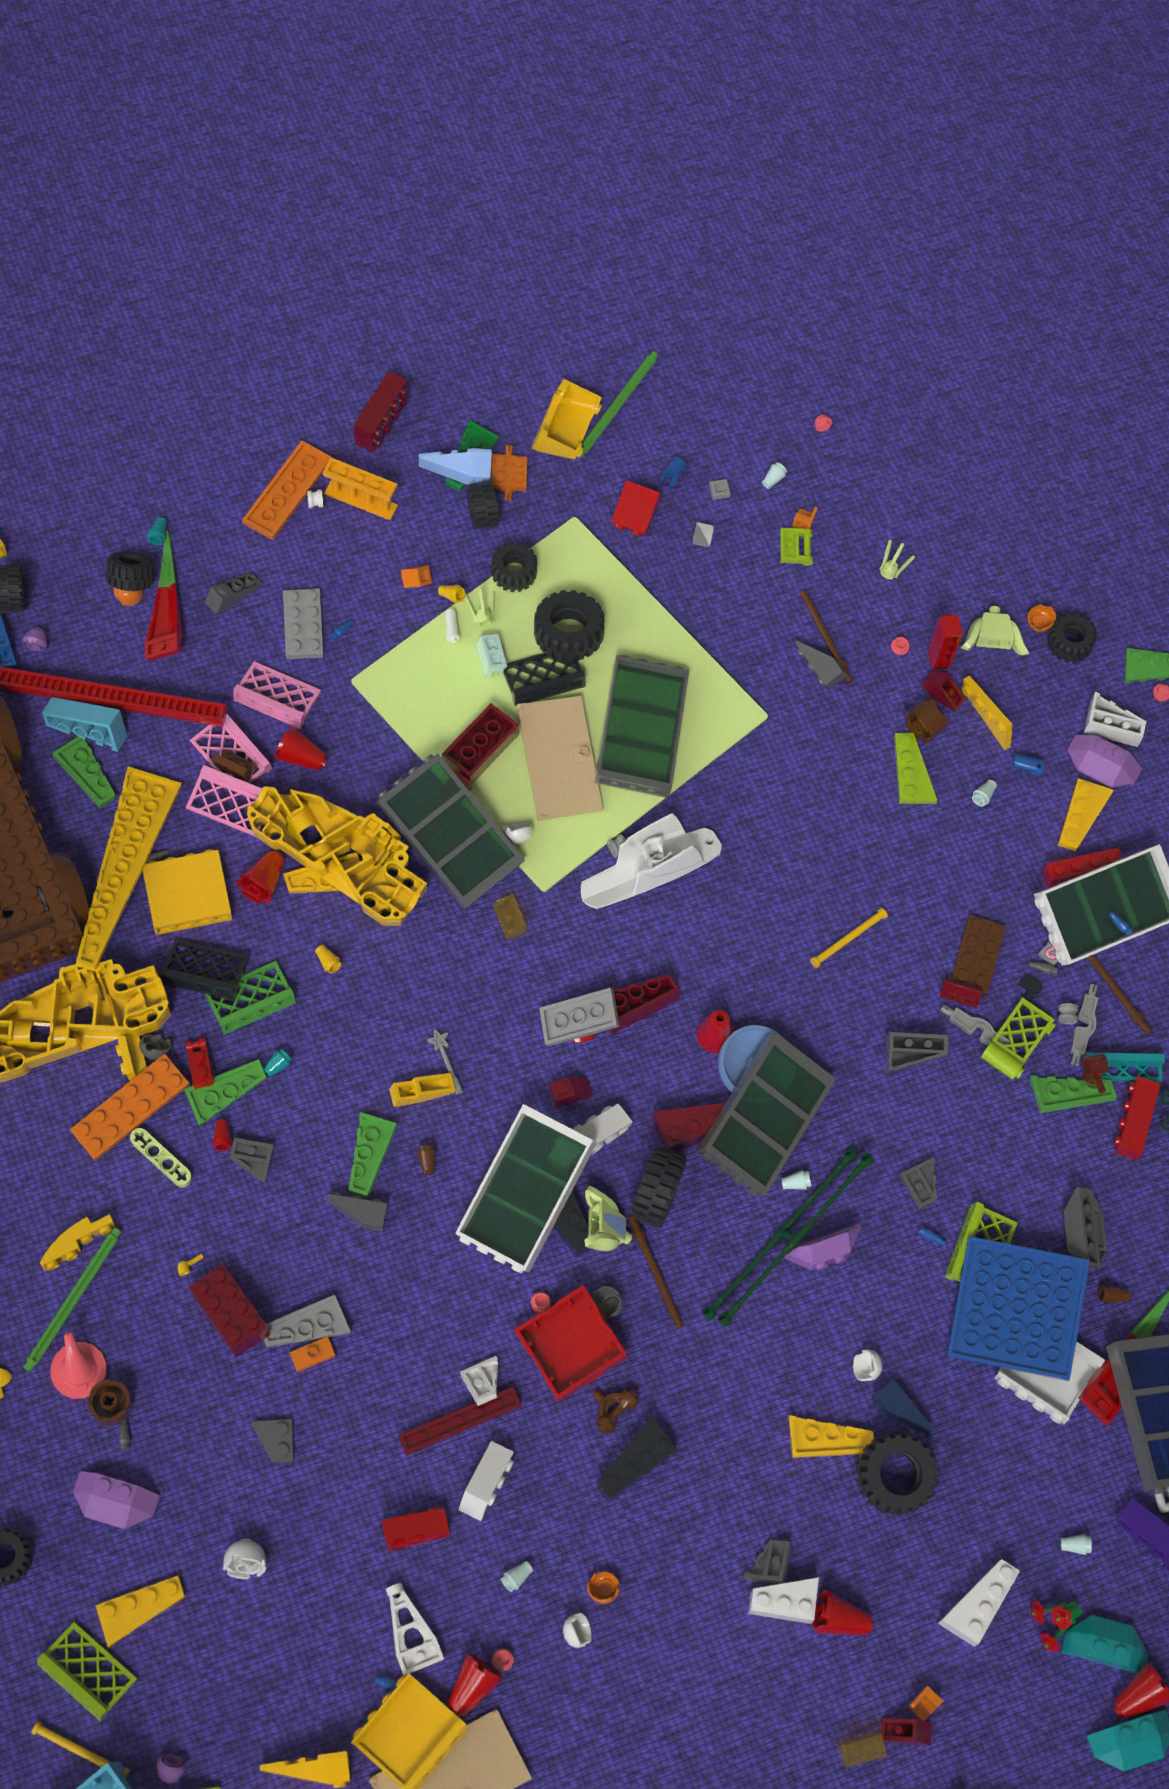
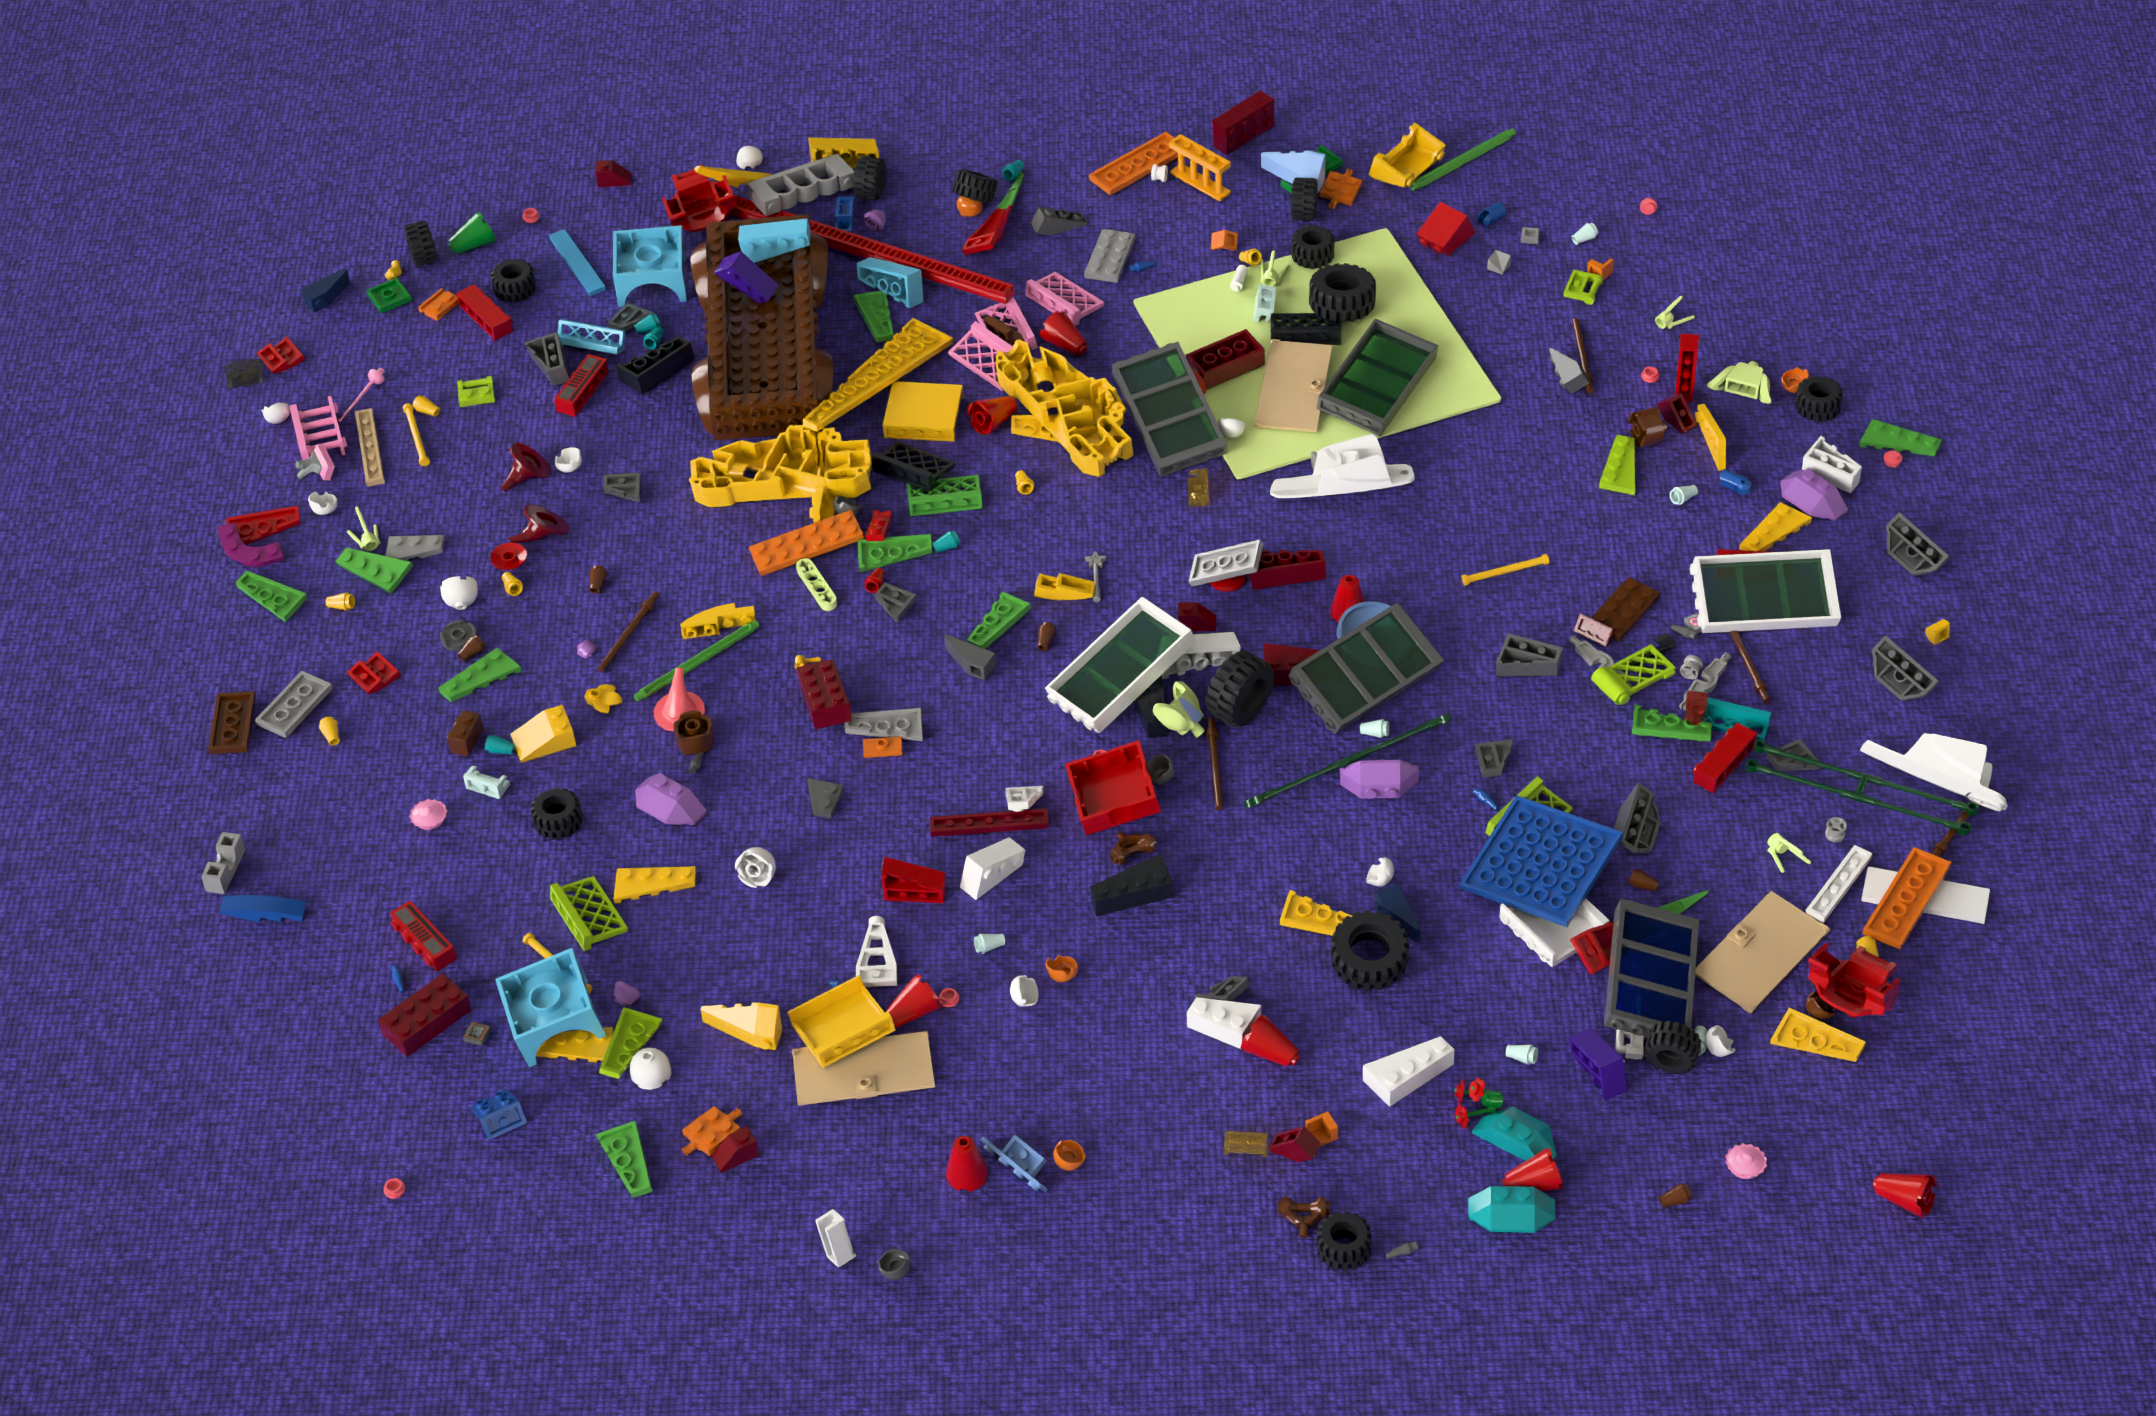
camera: 30 degrees right, 20 degrees down
blue piece [1109,912,1133,935] -> none

